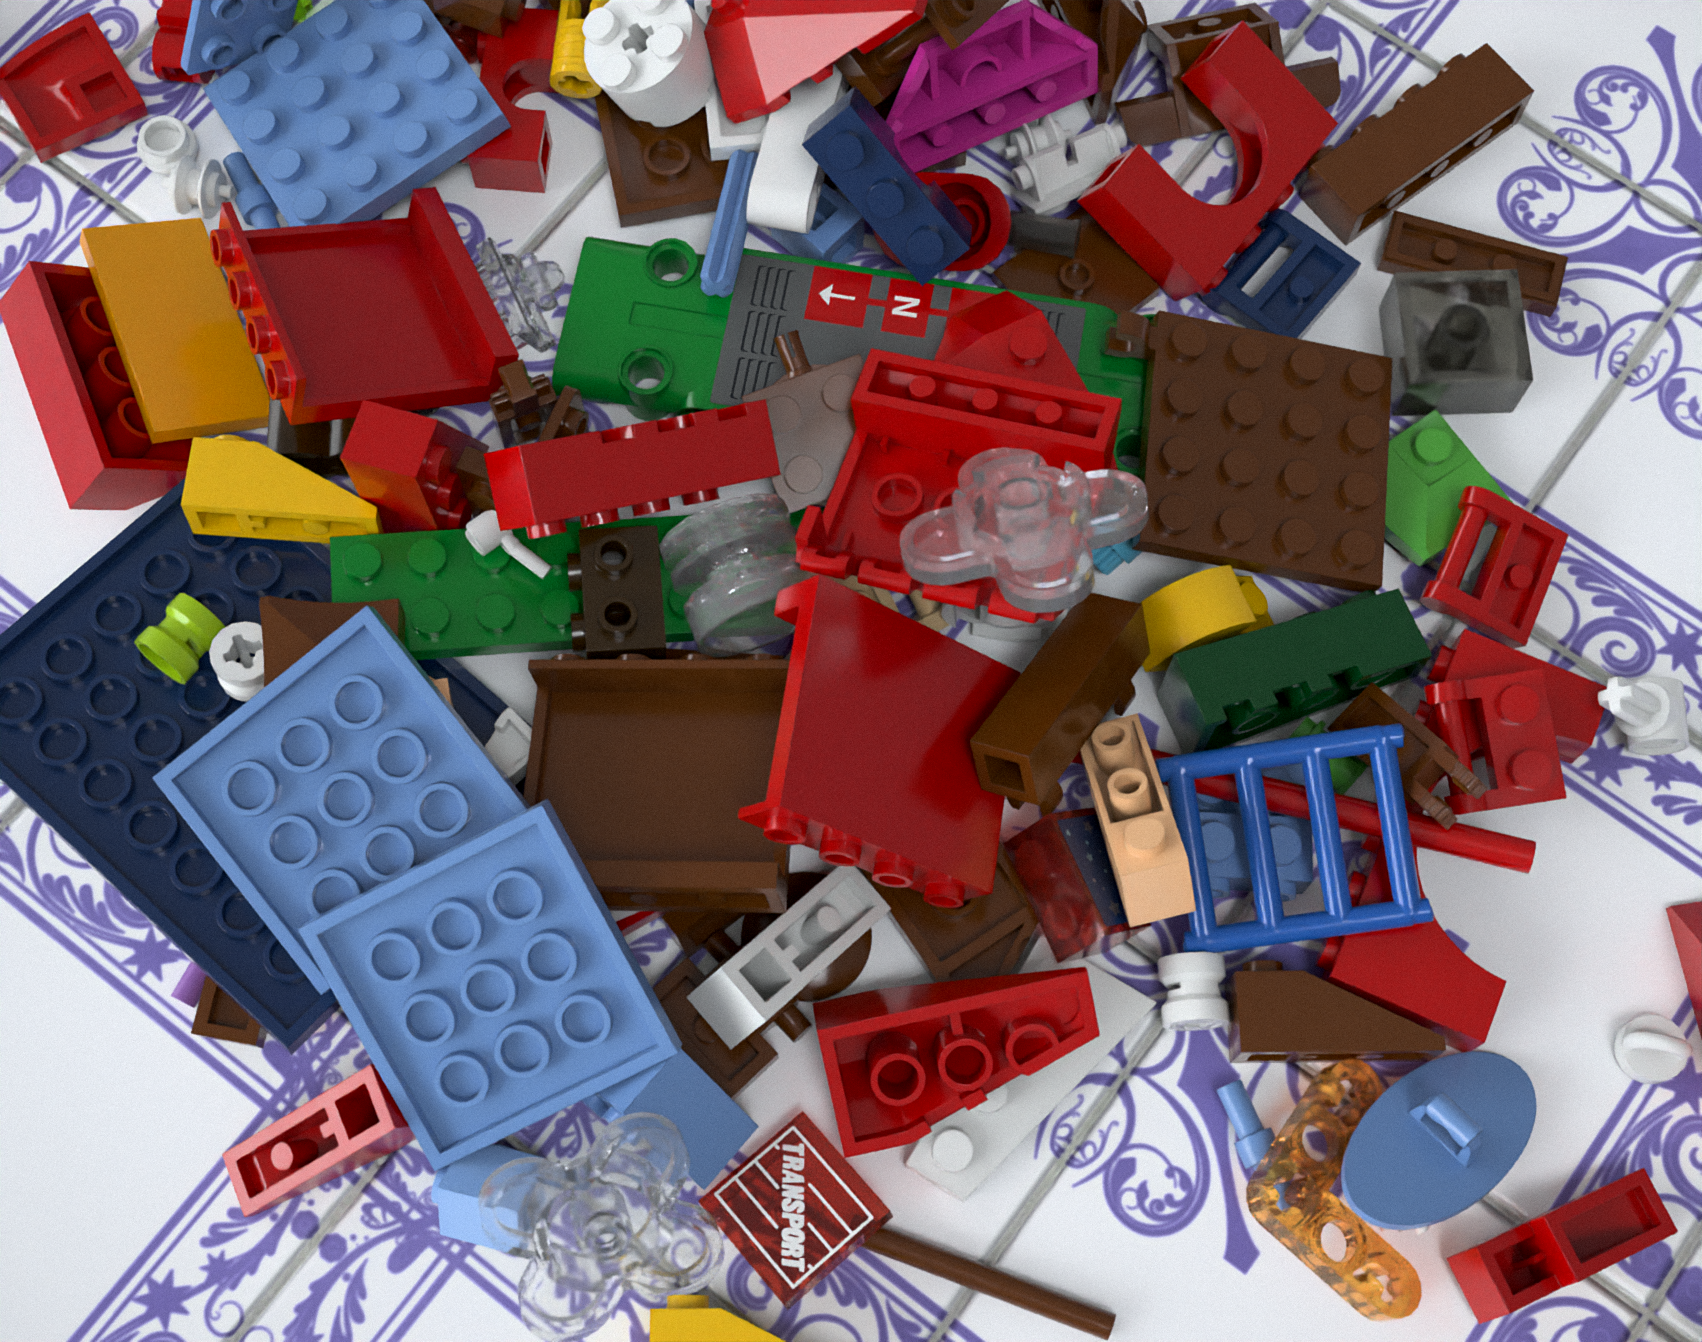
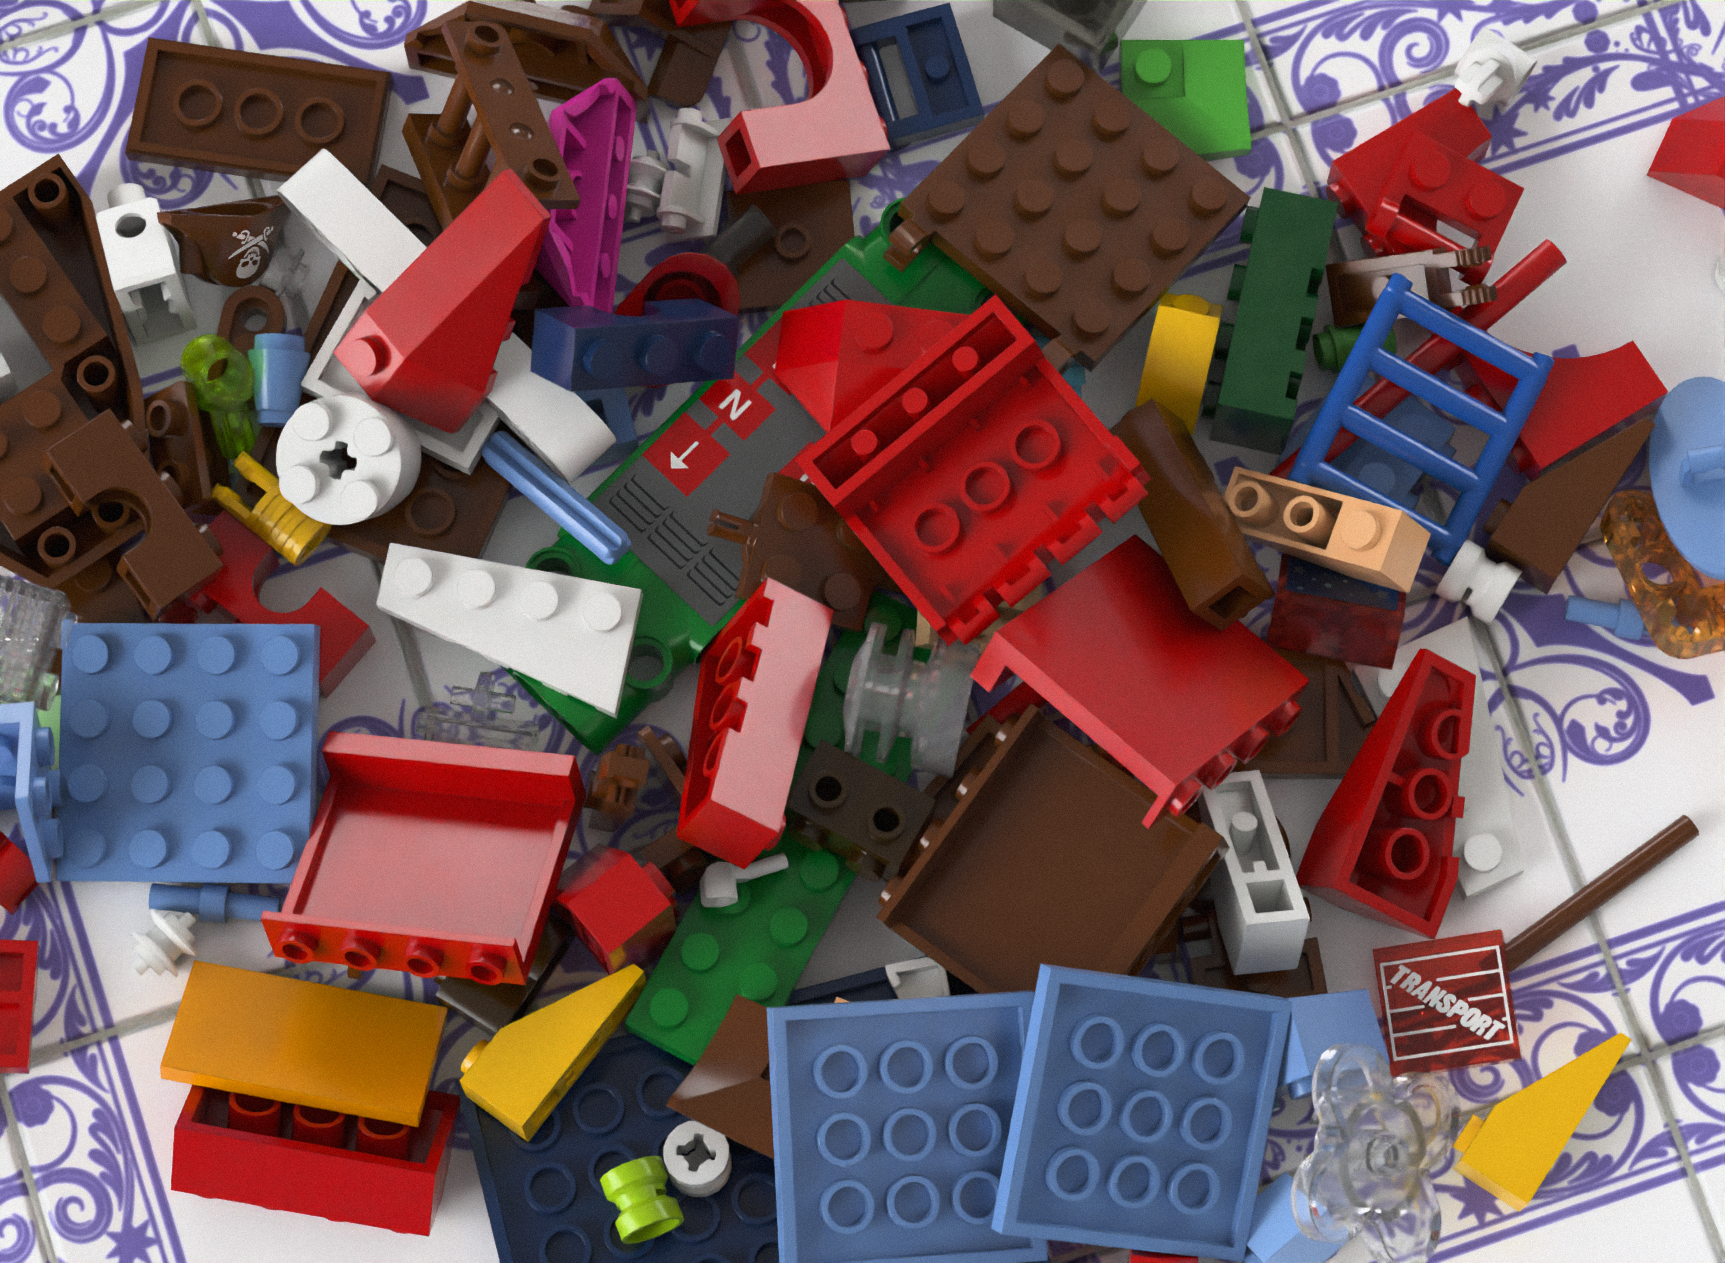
camera: 55 degrees left, 5 degrees up
white plate [137,115,198,174] -> none
clear plant [899,447,1149,613] -> none
red plate [1420,486,1569,648] -> none
none -> white wing [376,543,643,719]

